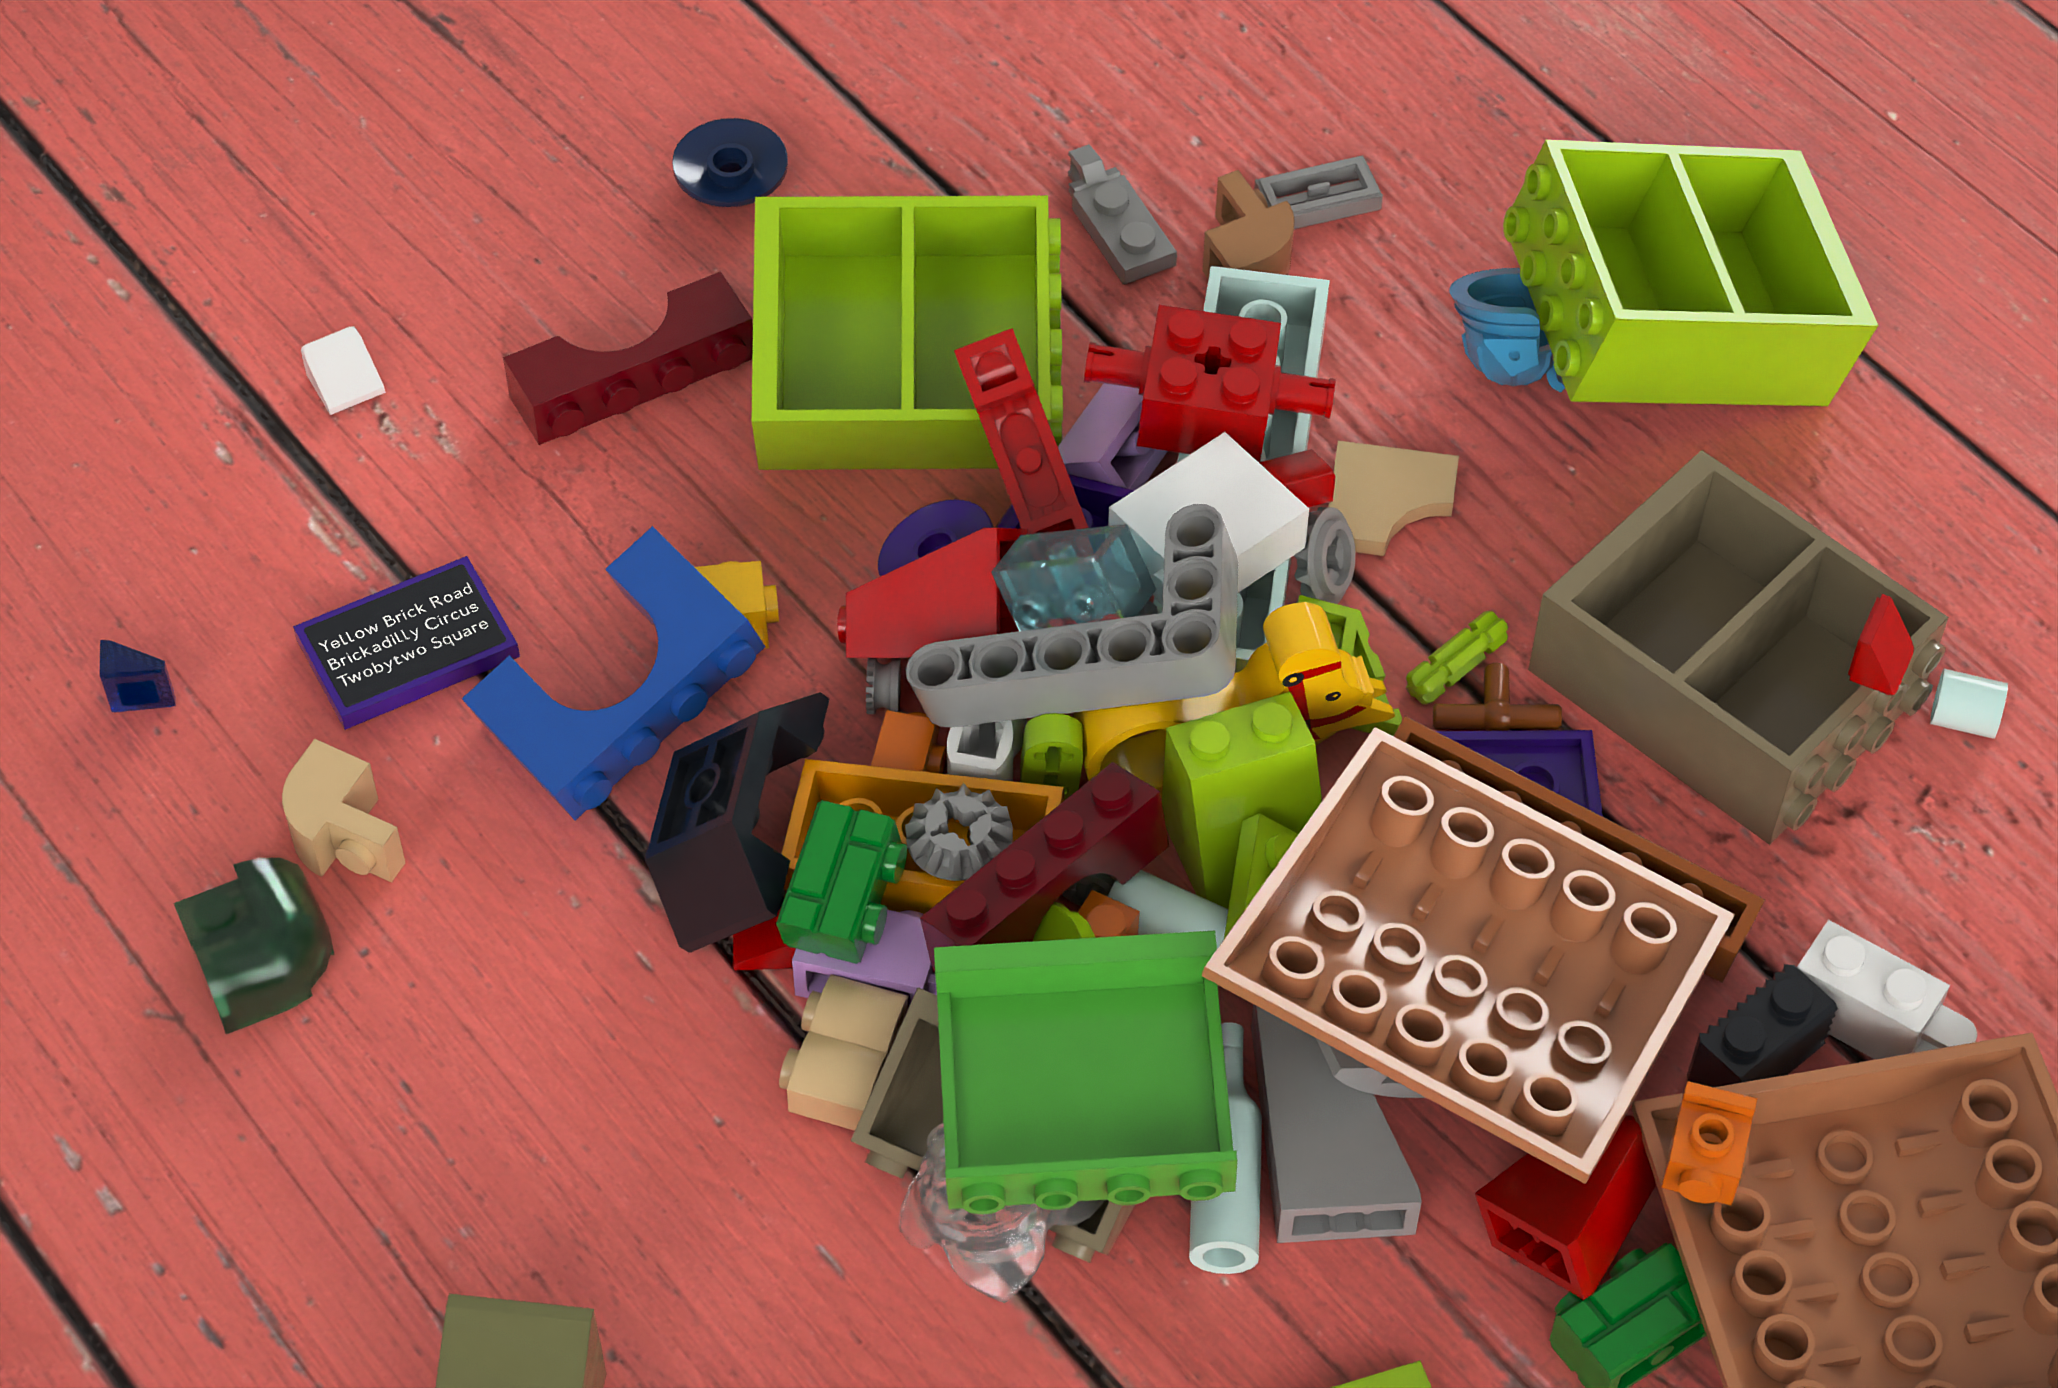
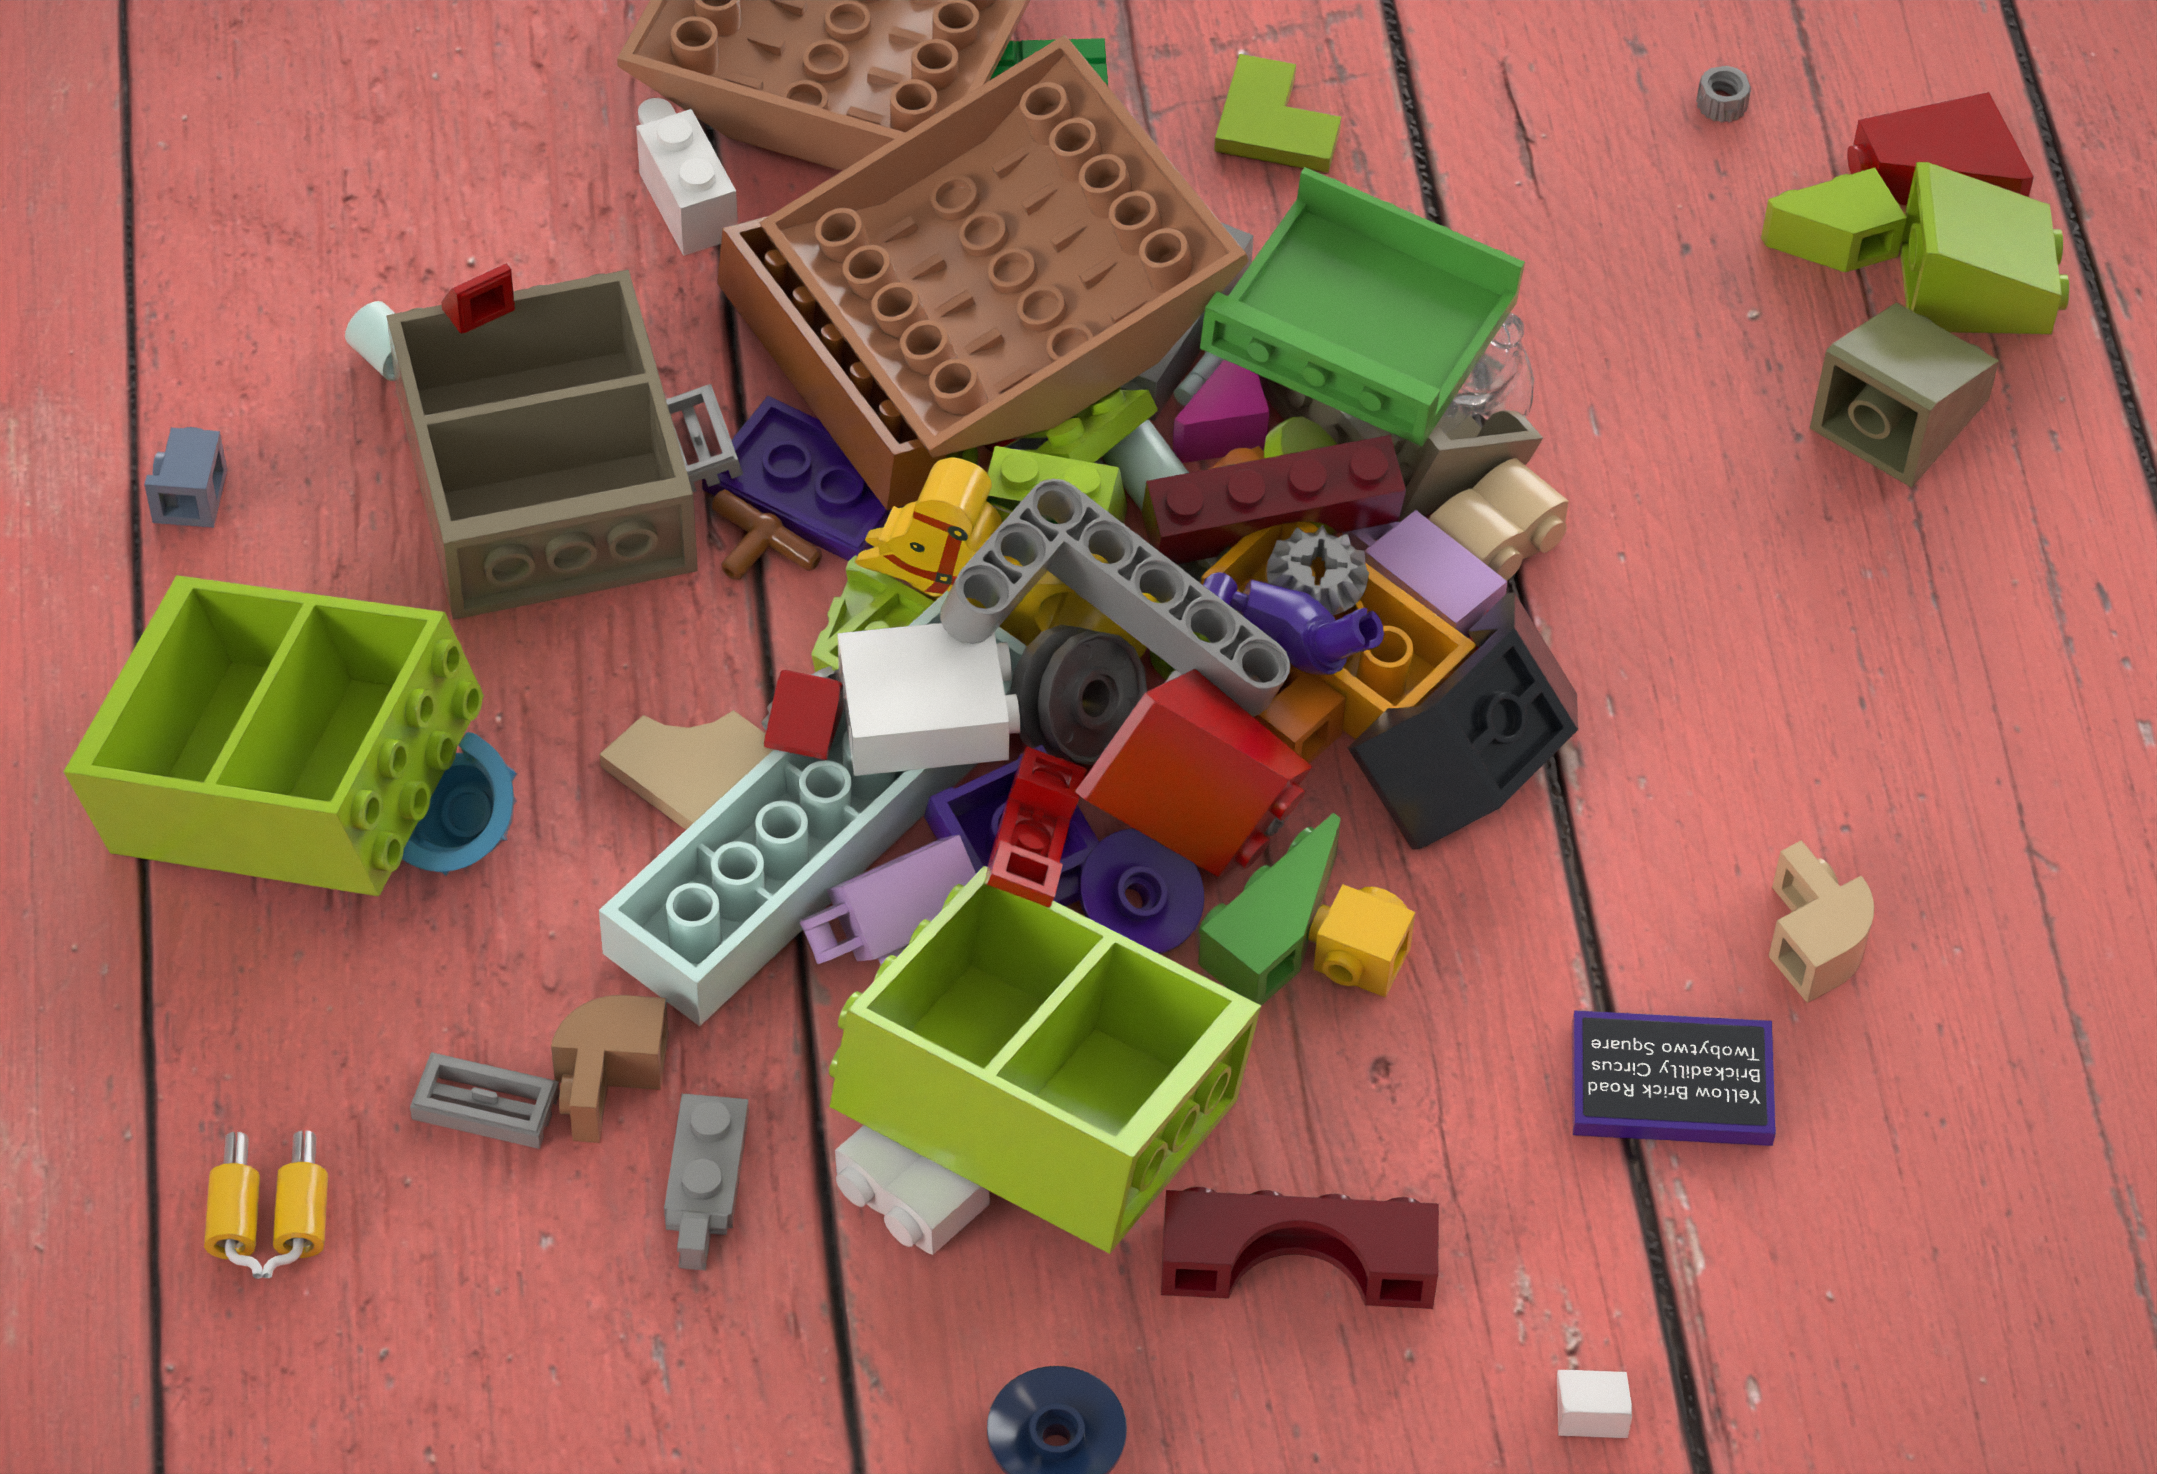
camera: 150 degrees left, 0 degrees up
clear blue slope [100,640,176,713] -> none
clear green brick [174,858,334,1035] -> none
blue arch [461,526,765,820] -> none
green brick [776,800,907,964] -> none
clear light blue brick [991,524,1156,631] -> none
red brick [1084,305,1336,462] -> none
lime axle [1406,611,1509,704] -> none
orange brick [1661,1081,1758,1206] -> none
black brick [1687,964,1838,1087] -> none
none -> sand blue brick [144,427,228,528]
none -> yellow piece [204,1130,328,1279]
none -> light grey tile [666,384,743,492]
none -> bright green slope [1198,813,1341,1006]
none -> dark purple arm [1203,572,1384,675]

